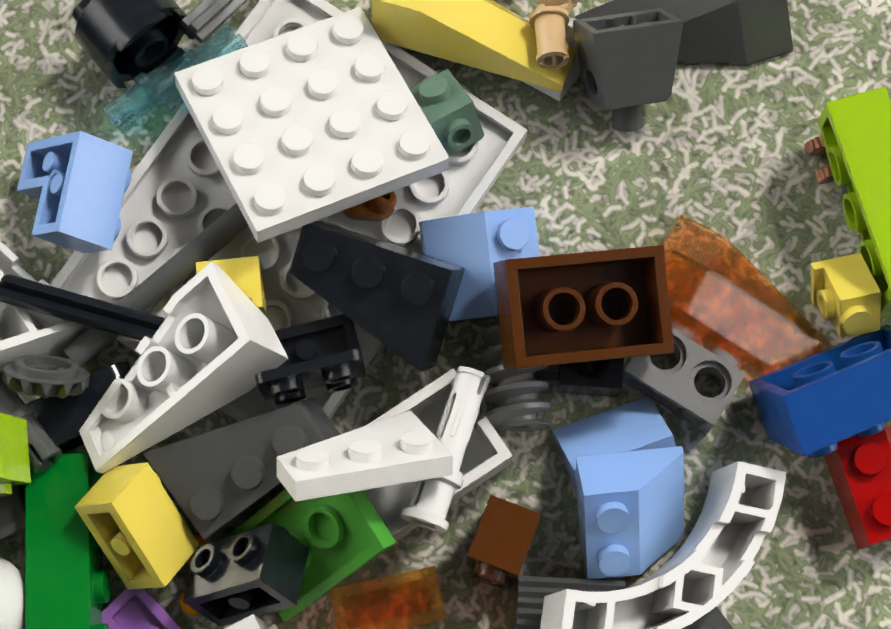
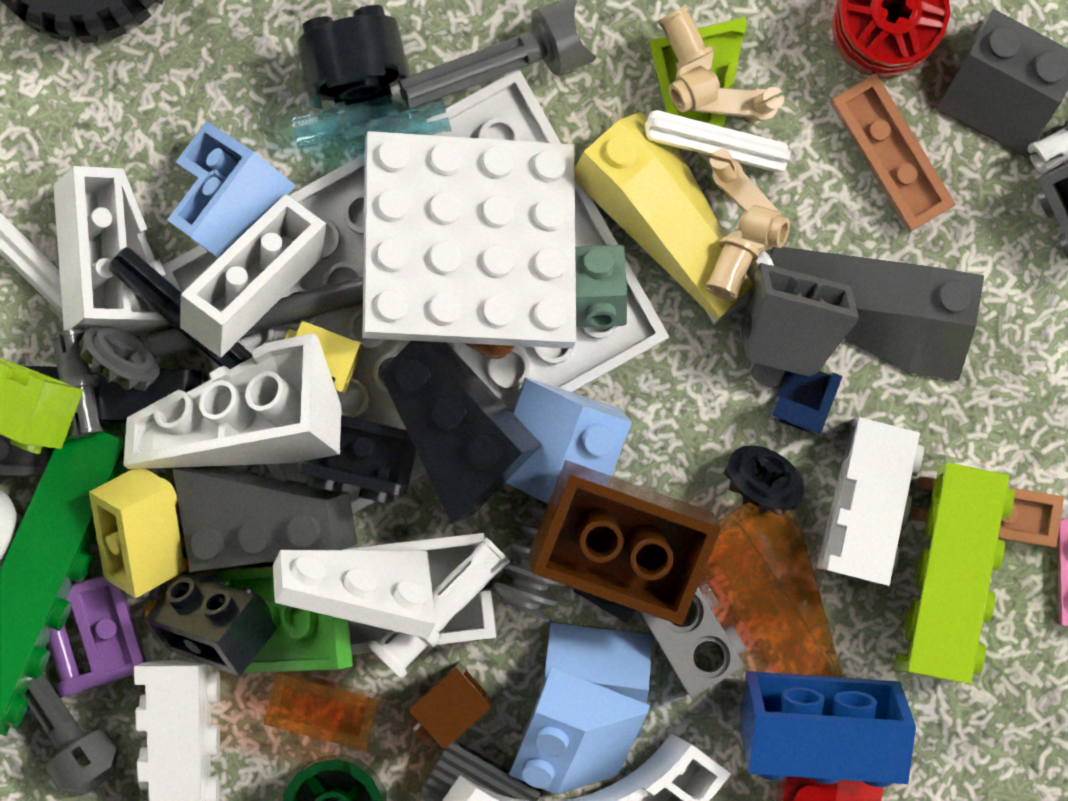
camera: 25 degrees right, 10 degrees up
light yellow brick [811,253,881,339] -> none
none -> white brick [180,194,326,358]
none -> black gear [723,445,804,517]
none -> dark blue panel [768,371,843,436]
none -> white wedge [816,417,924,586]

